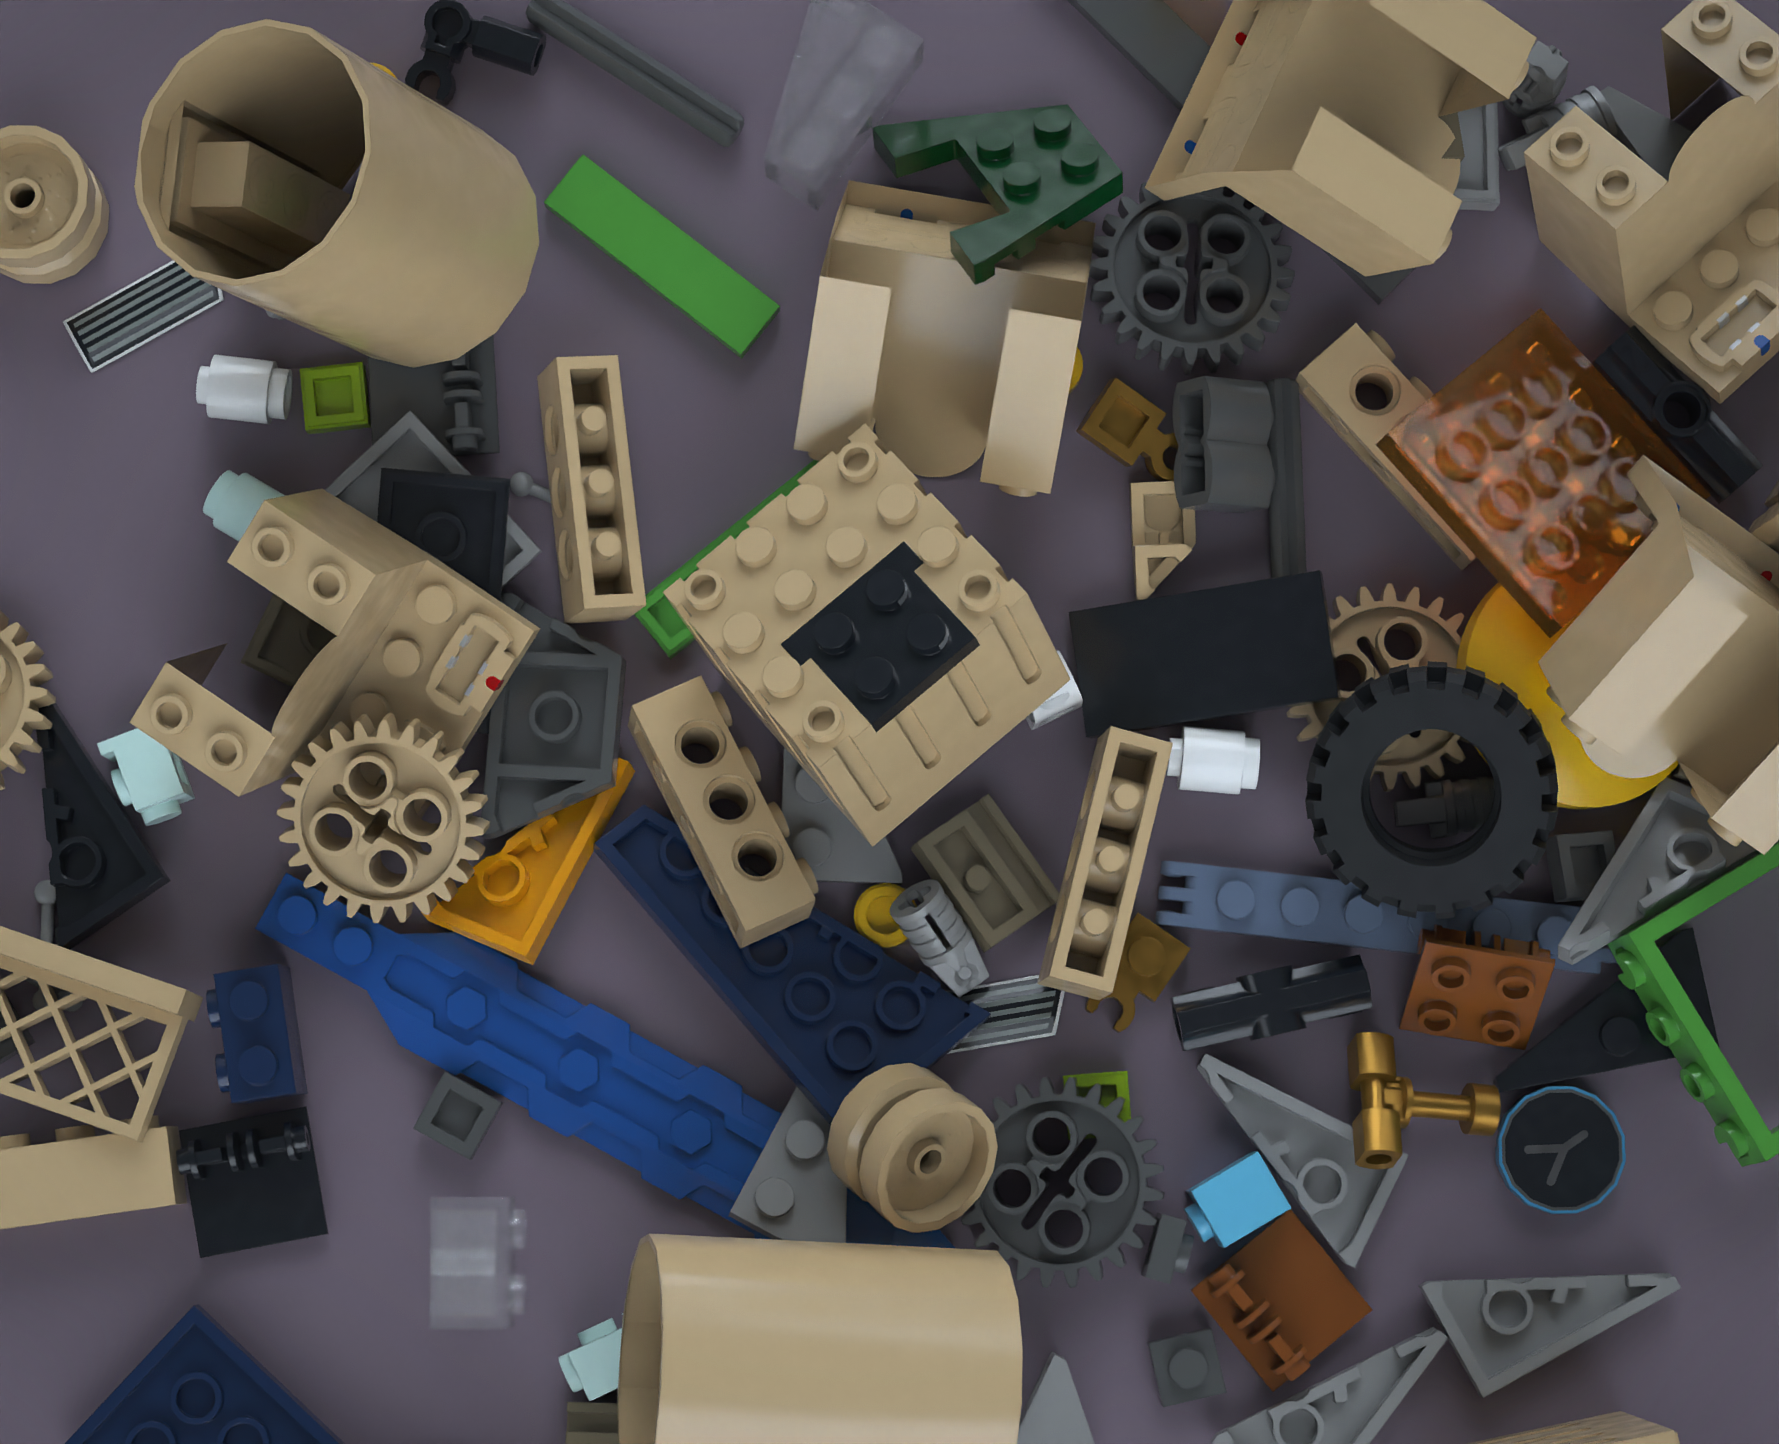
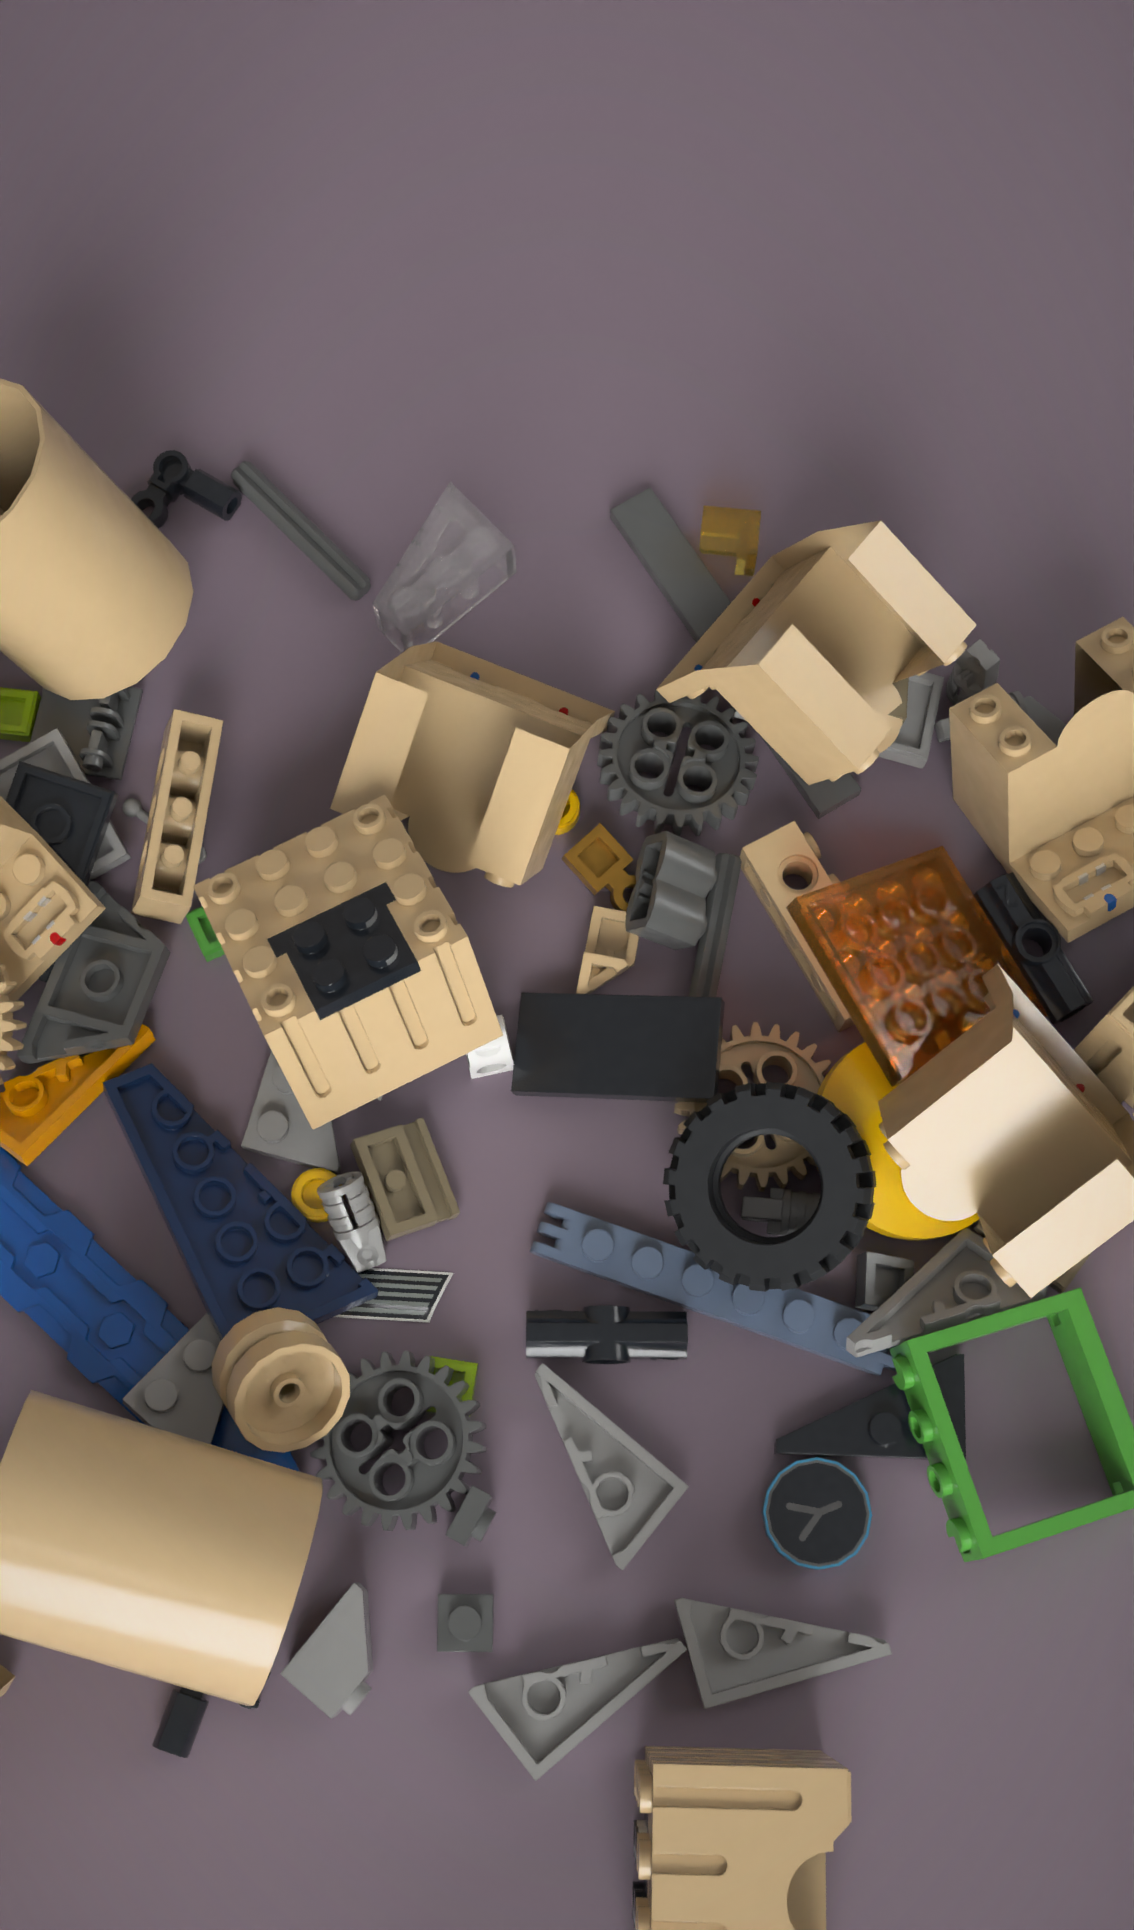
camera: 15 degrees right, 10 degrees down
bright green tile [544,154,780,359] -> none
tan brick [628,676,818,949] -> none
dark green wing [872,104,1123,285] -> none
tan brick [1037,726,1173,1000] -> none
pearl gold plate [1085,913,1191,1033] -> none
white brick [1166,726,1260,795] -> none
medium azure brick [1184,1151,1291,1248] -> none
dark orange hinge [1191,1209,1373,1392] -> none
pearl gold bar [1347,1032,1501,1169] -> none
dark orange hinge [1399,924,1555,1050] -> none

